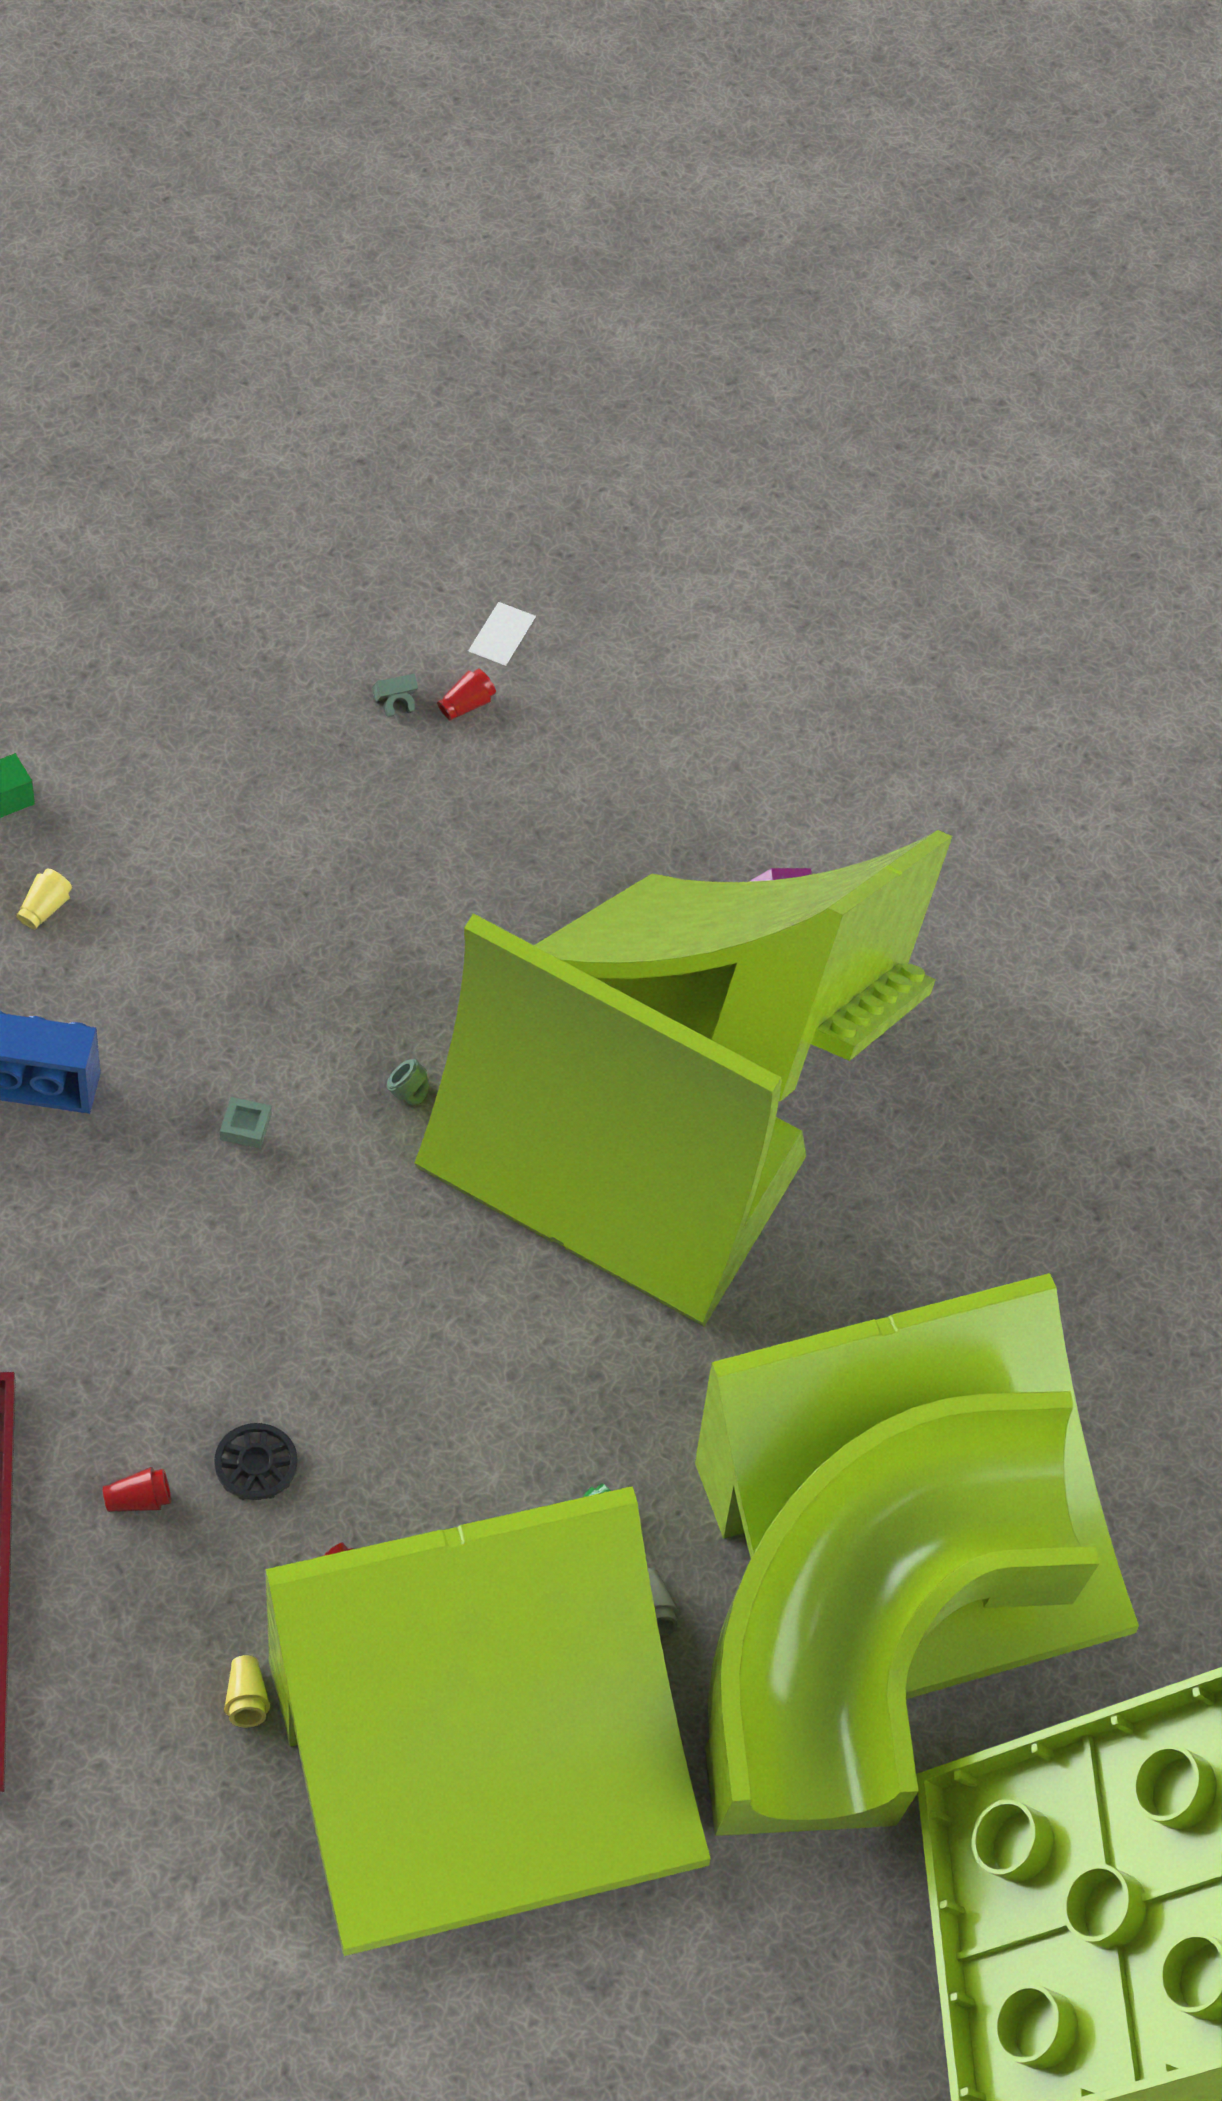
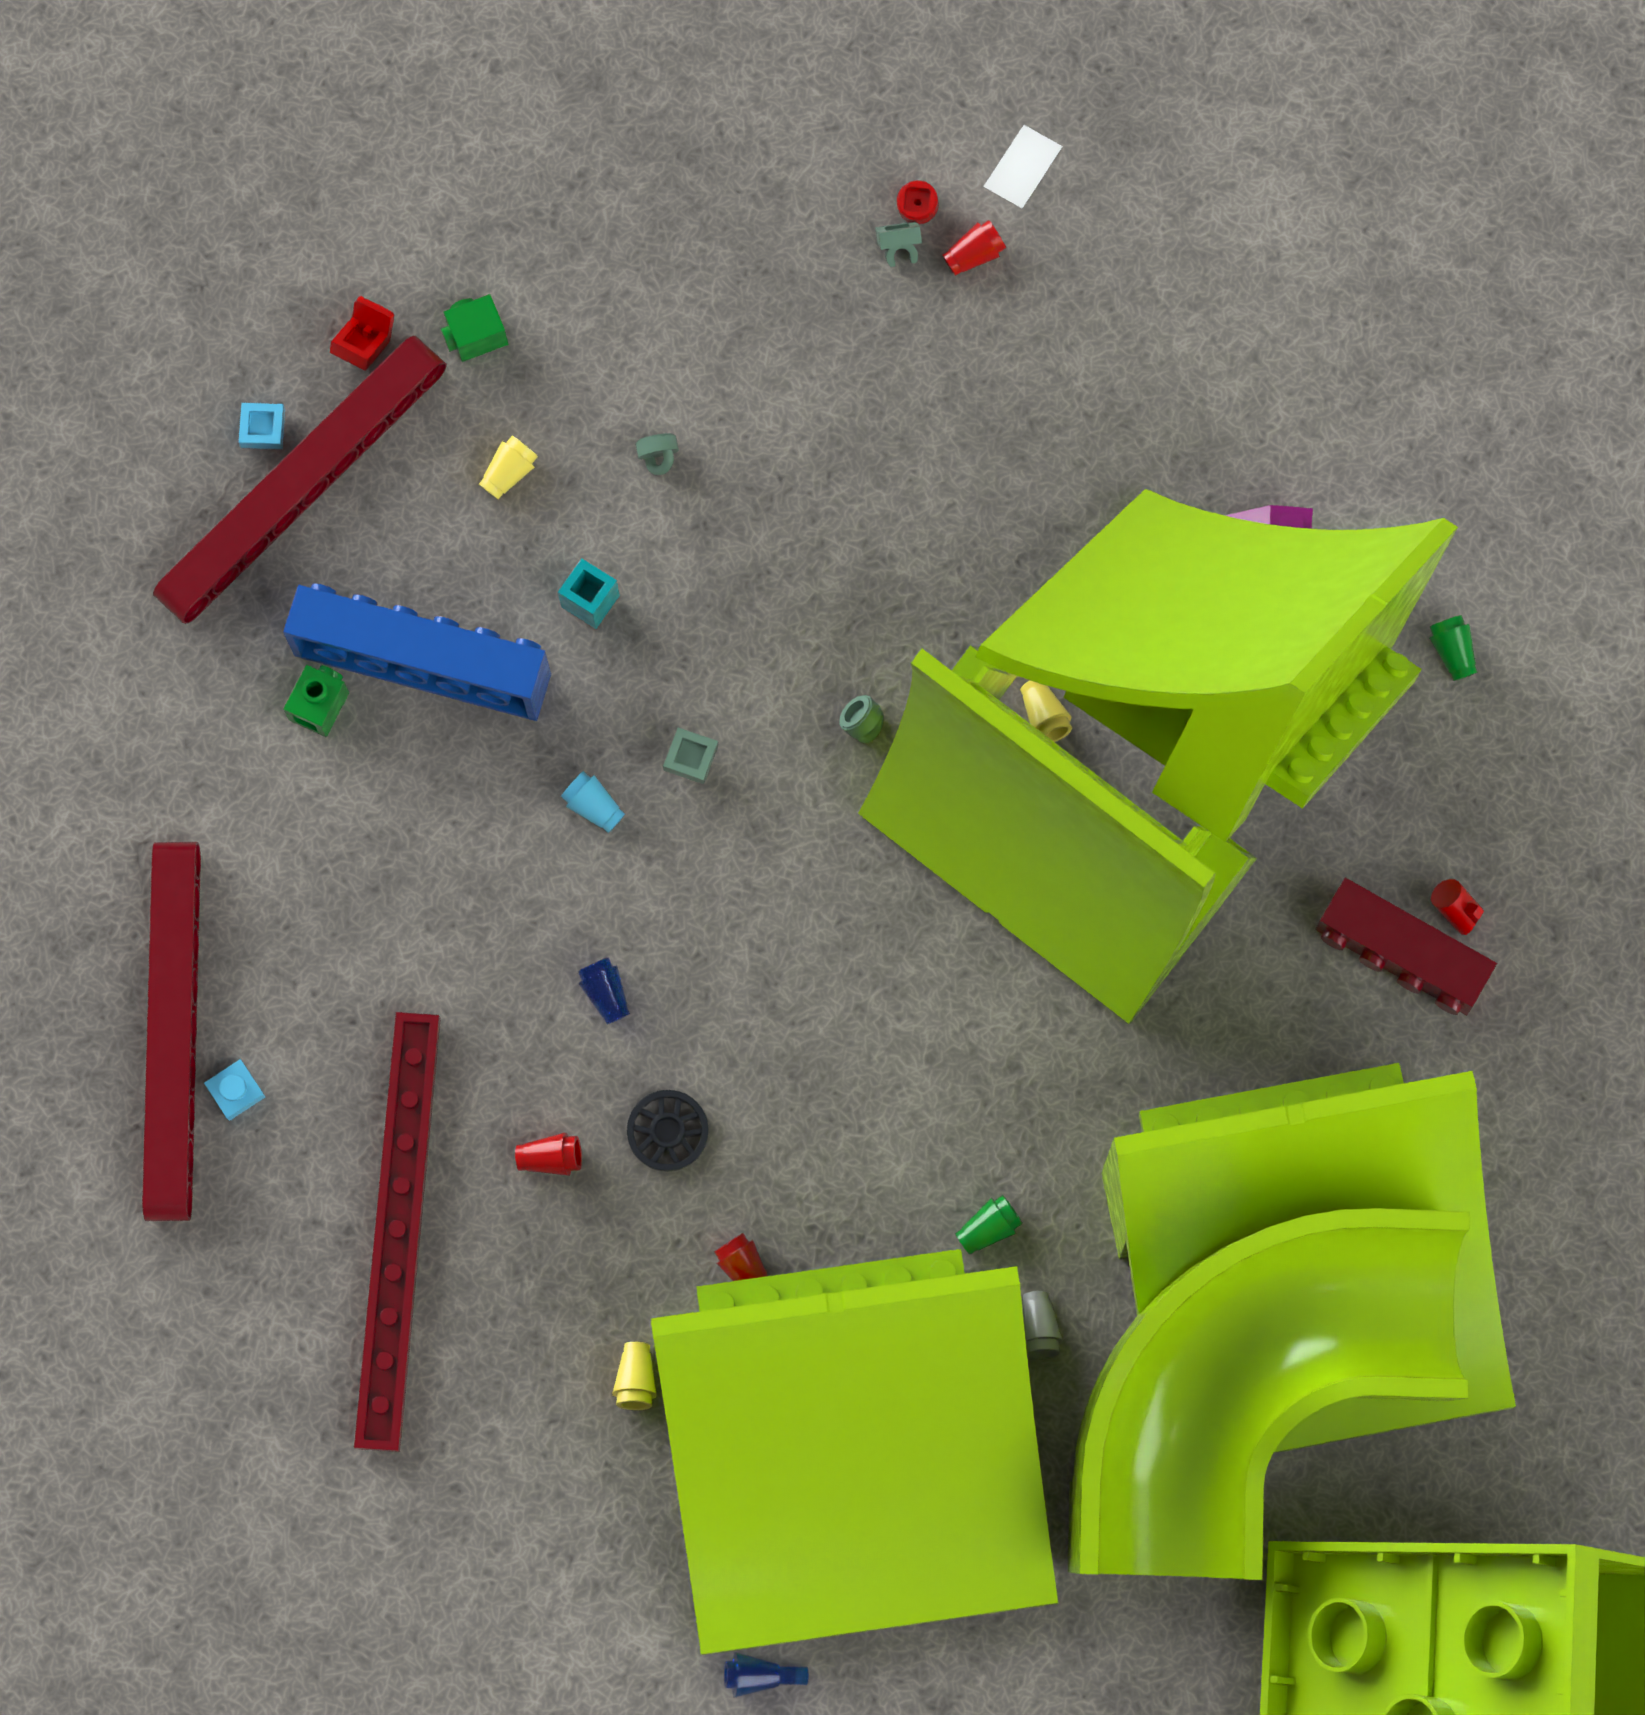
camera: 15 degrees right, 20 degrees up
none -> teal brick [558,558,620,629]
none -> medium azure cone [561,771,625,833]
none -> clear blue cone [578,957,630,1025]
none -> sand green tile [635,433,679,476]
none -> clear blue cone [724,1652,809,1698]
none -> red tile [897,180,939,225]
none -> dark red brick [1315,877,1498,1016]
none -> green cone [1429,615,1478,681]
none -> red piece [1430,879,1484,935]

